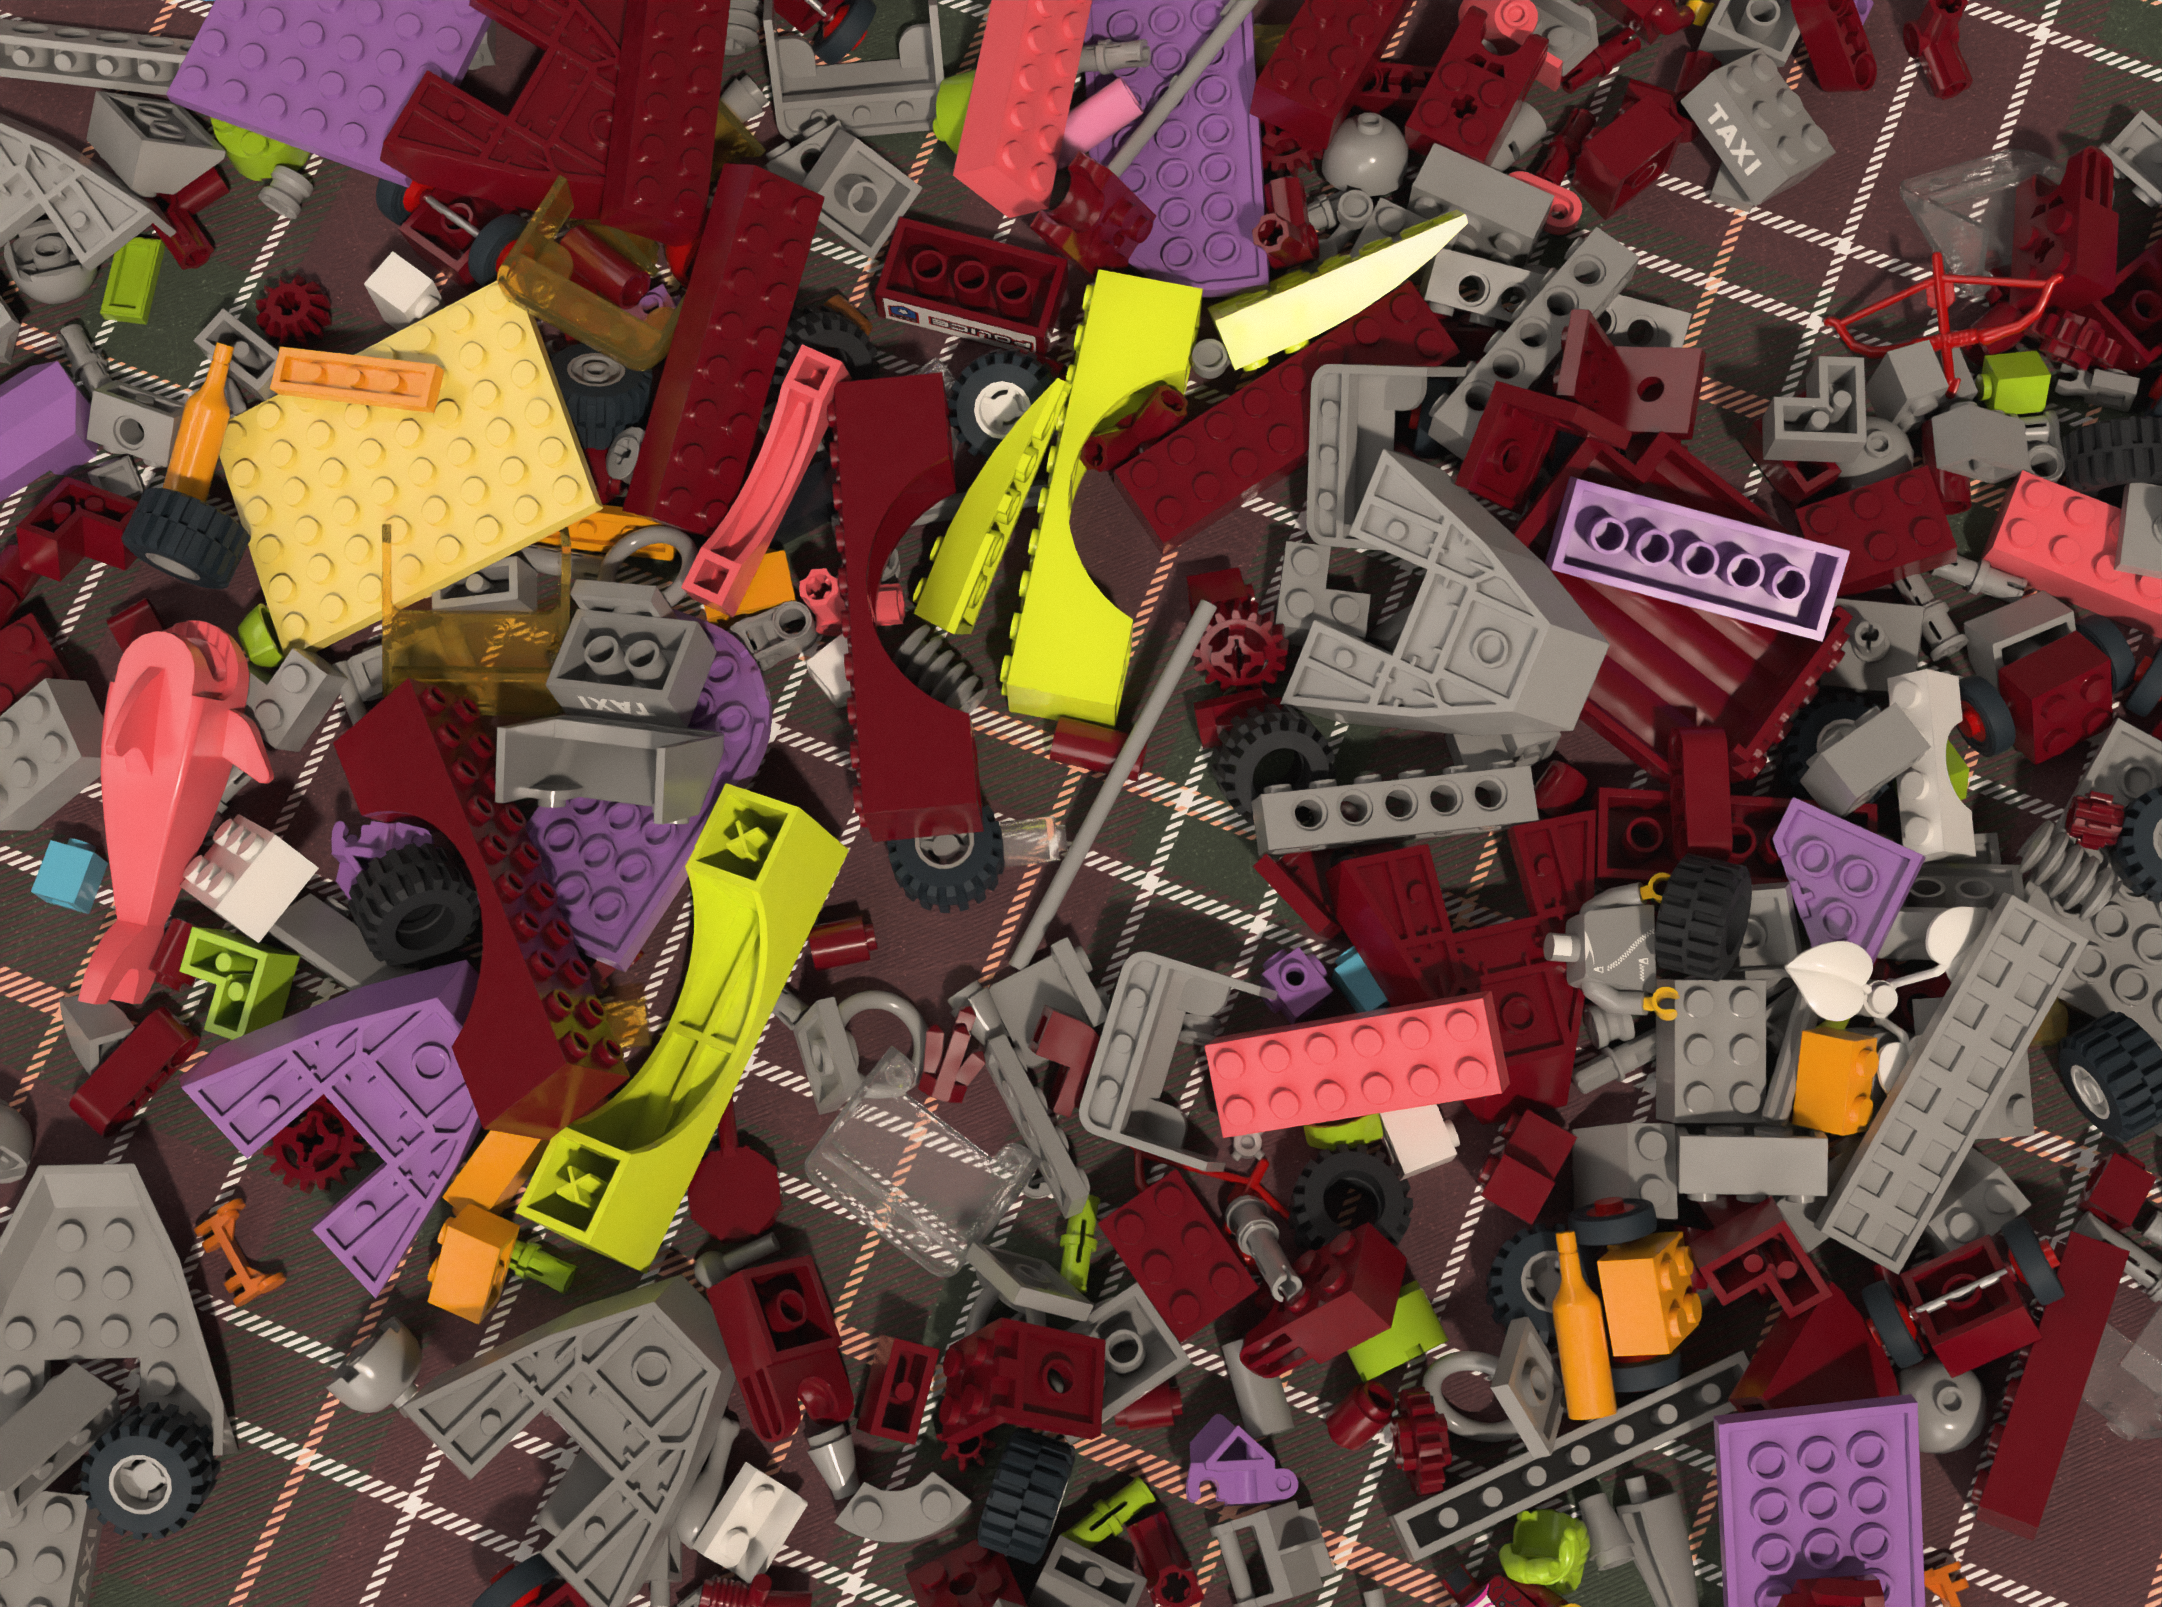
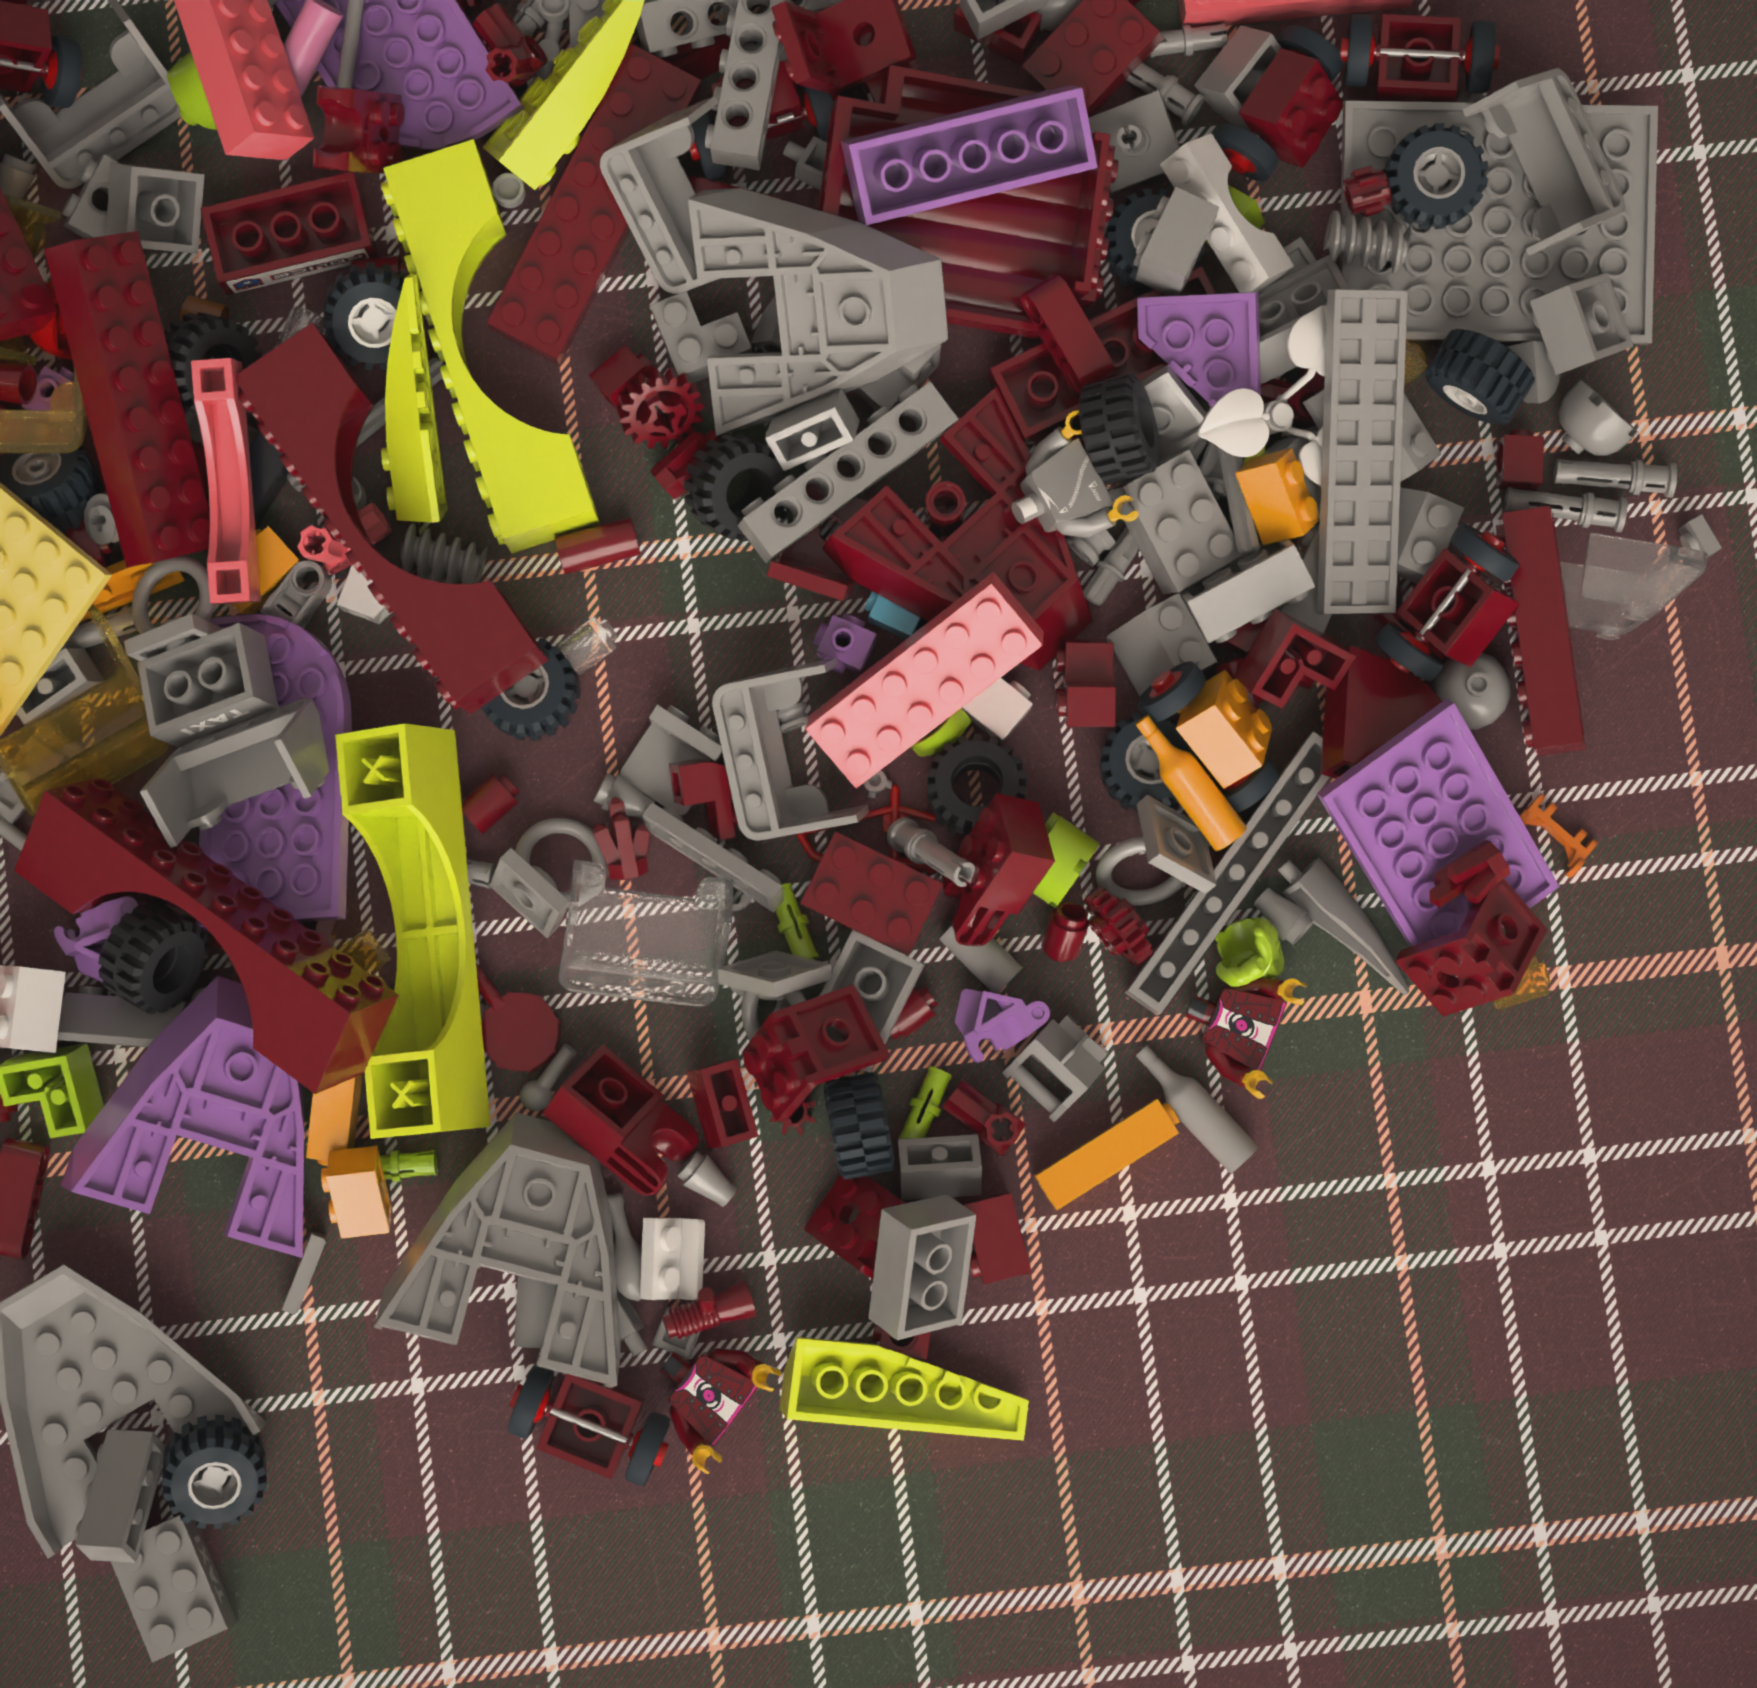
camera: 30 degrees left, 10 degrees up
orange piece [194,1198,287,1307] -> none
dark red gear [263,1094,369,1194] -> none
light grey cylinder [324,1317,422,1413] -> none
light grey brick [834,1472,974,1543] -> none
light grey piece [1008,599,1217,970] -> none
dark red piece [1080,385,1189,473] -> none
dark red bracket [1454,381,1632,515] -> none
dark red brick [1534,760,1590,821] -> none
none -> light grey tile [282,1230,326,1315]
none -> light grey brick [765,388,860,471]
none -> dark red pin [925,481,966,536]

